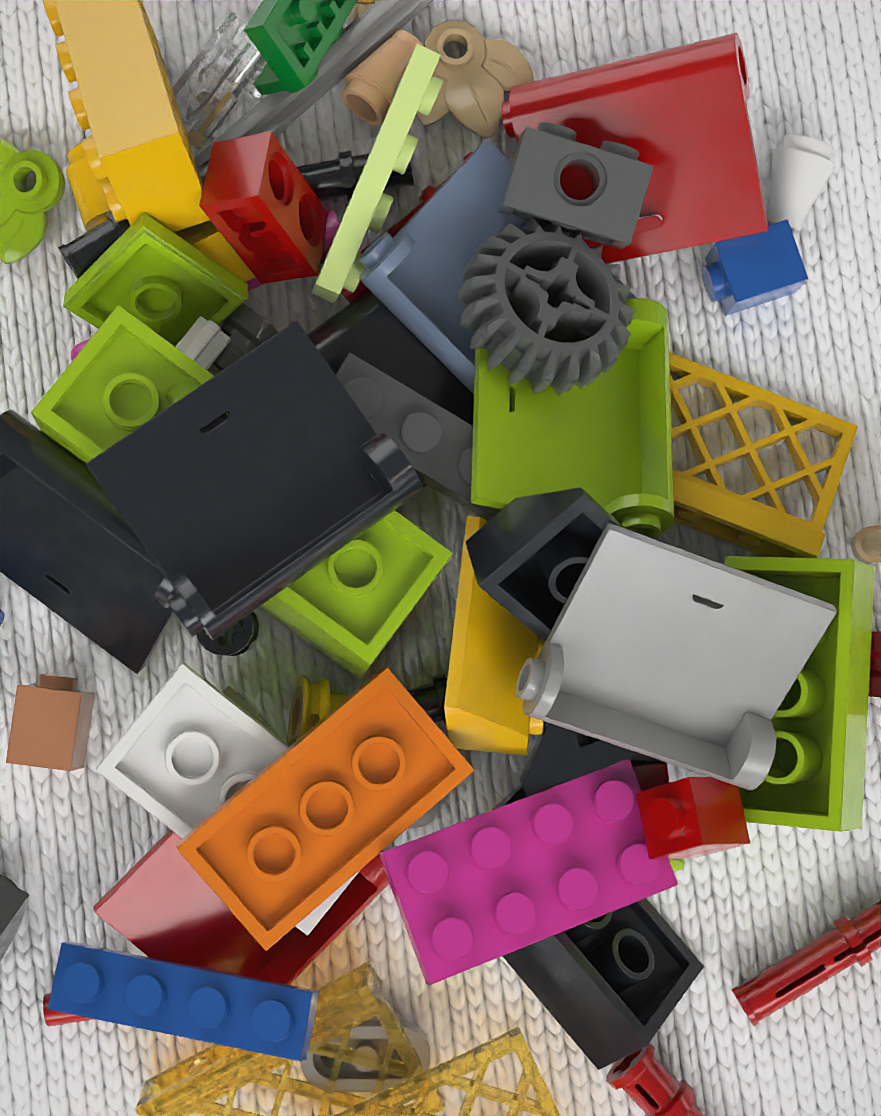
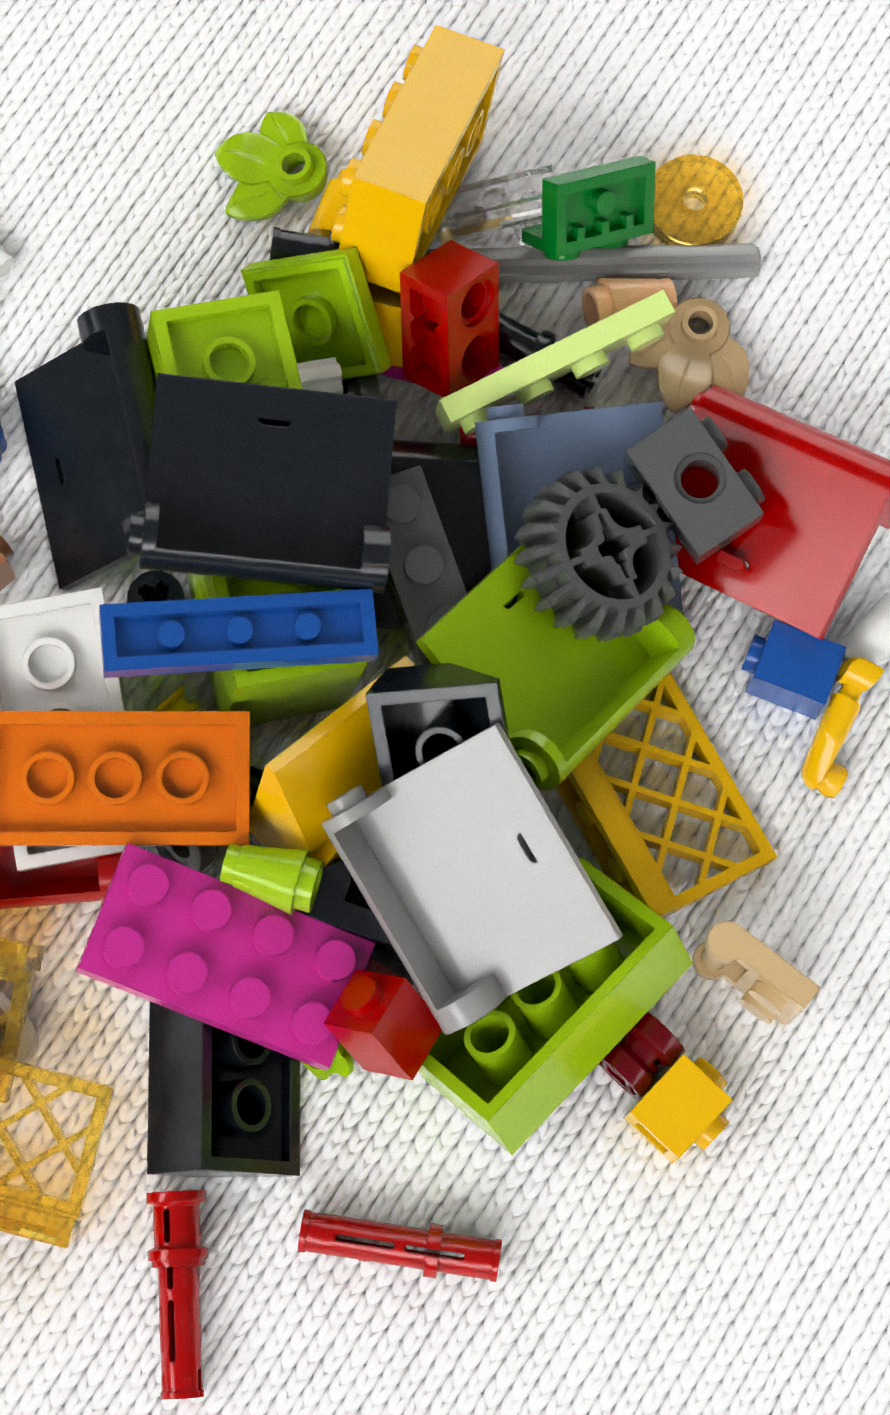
camera: 35 degrees right, 10 degrees down
none -> blue plate [99,589,379,678]
none -> lime cone [220,843,324,915]
none -> yellow arm [801,657,884,798]

